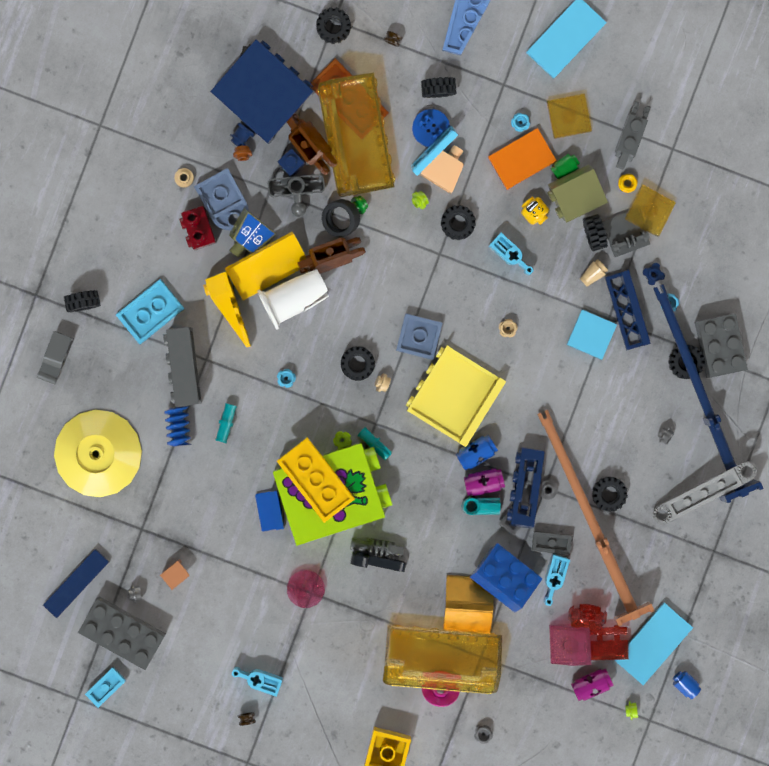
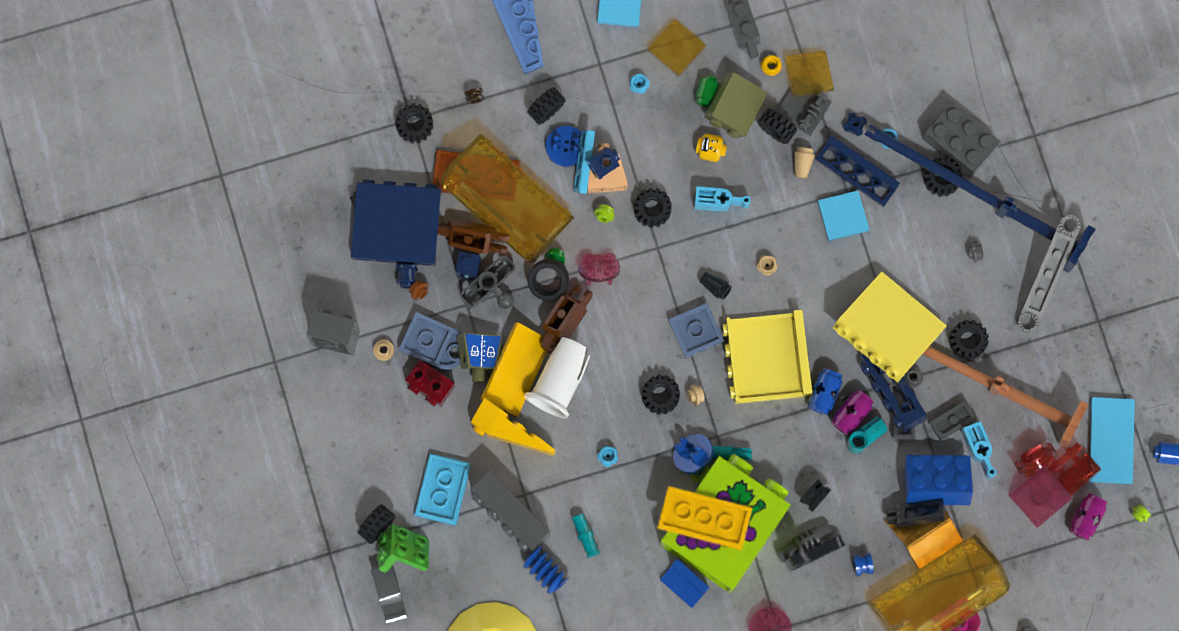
camera: 40 degrees left, 10 degrees down
orange tile [488,128,557,190] -> none
none -> dark grey brick [307,309,360,356]
none -> bright green bracket [377,524,429,573]
none -> clear pink plate [578,253,620,285]
none -> dark blue brick [585,147,620,179]
none -> blue plate [673,434,715,475]
none -> black cone [699,272,732,300]
none -> black wheel [799,479,831,512]
none -> light yellow panel [833,272,947,383]
none -> blue wheel [853,553,874,576]
none -> black hinge [887,498,945,527]

